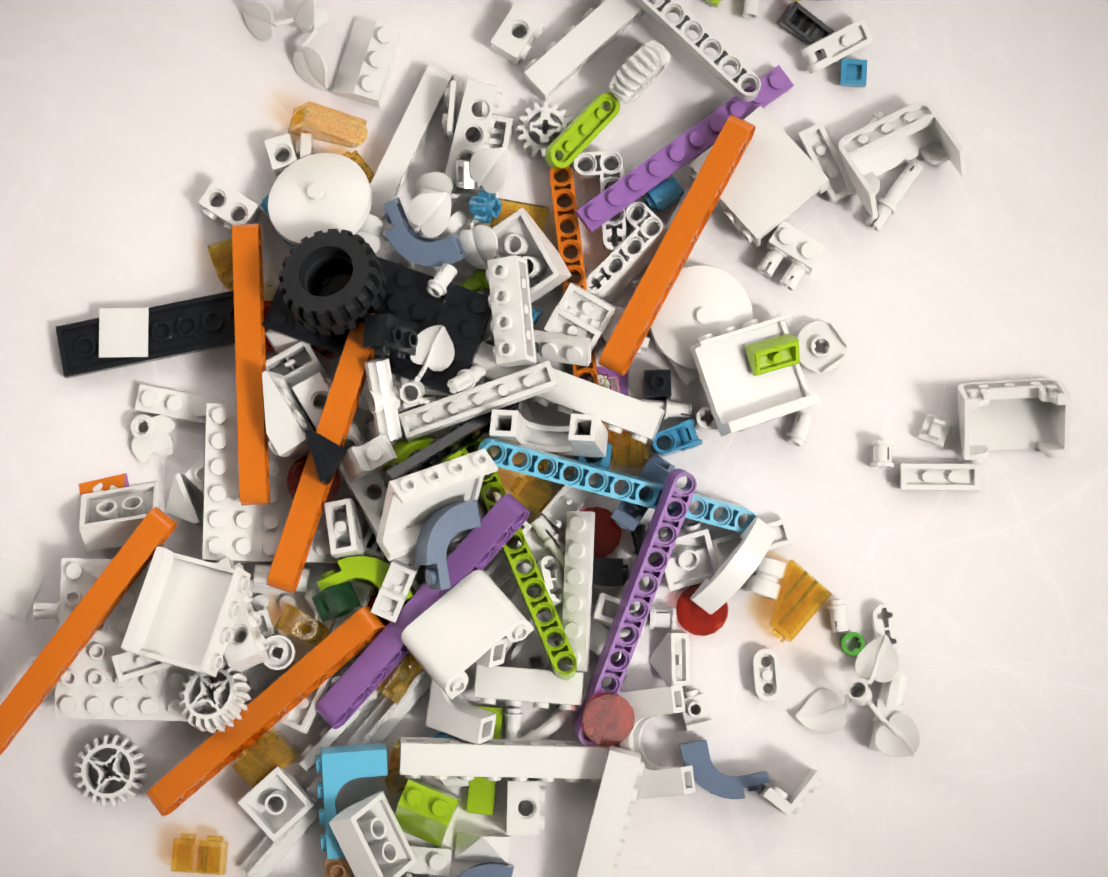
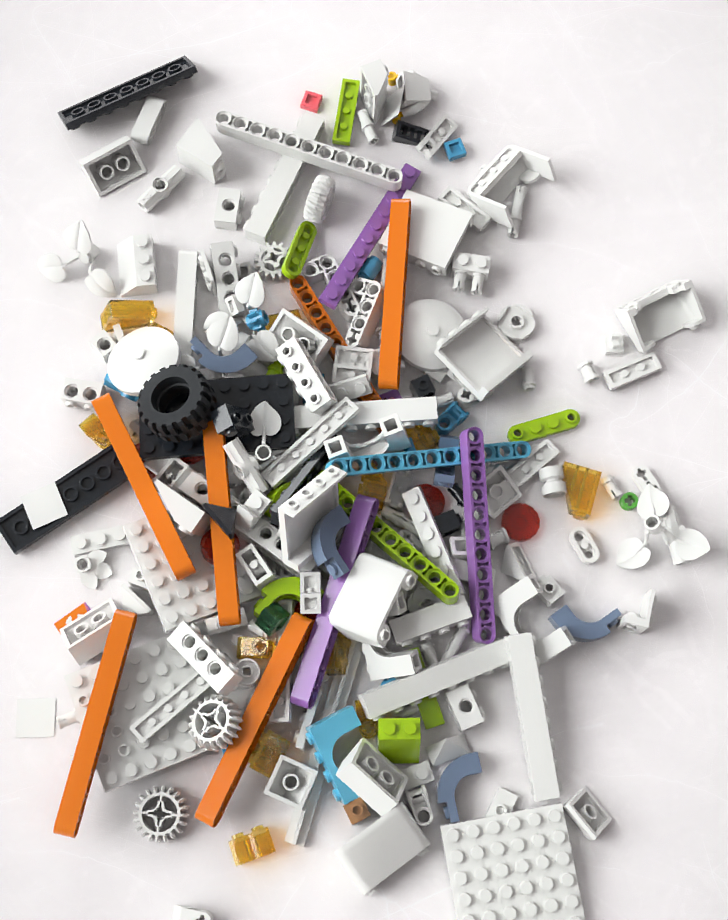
camera: 30 degrees left, 10 degrees down
white panel [121,546,251,678] -> none
white pin [427,263,457,298] -> none
white axle [447,364,486,394] -> none
clear red tile [580,692,635,746] -> none
white slope [690,516,777,615] -> none
lime slope [745,334,800,376] -> none
none -> lime plate [507,409,580,442]

